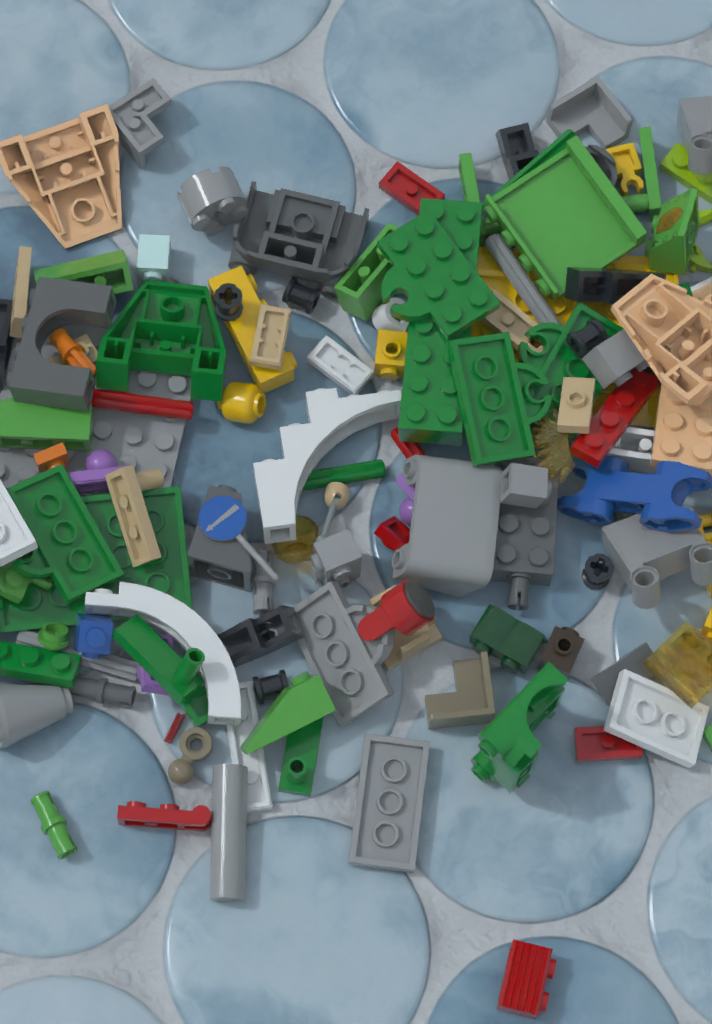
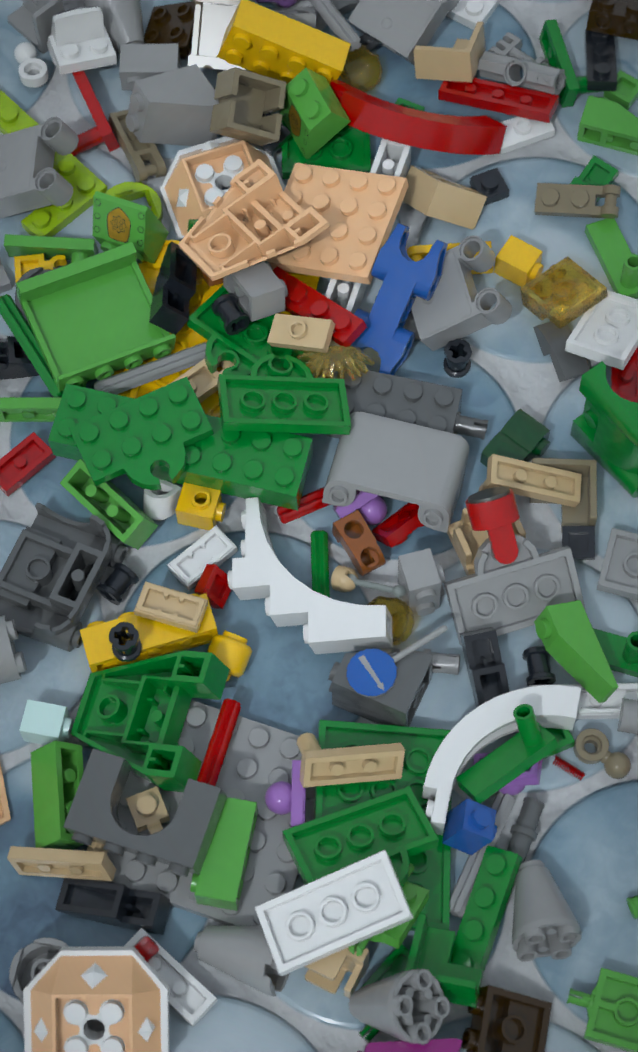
camera: 75 degrees left, 5 degrees down
orange plate [33,442,70,473] -> none
bright green plate [37,622,71,651] -> none
orange axle [49,328,97,374] -> none
light grey brick [500,463,552,509] -> none
dark brown brick [537,626,585,678] -> none
none -> red plate [194,564,231,609]
none -> dark orange leg [332,510,386,576]
none -> tan piece [479,454,582,508]
none -> black plate [562,526,595,560]

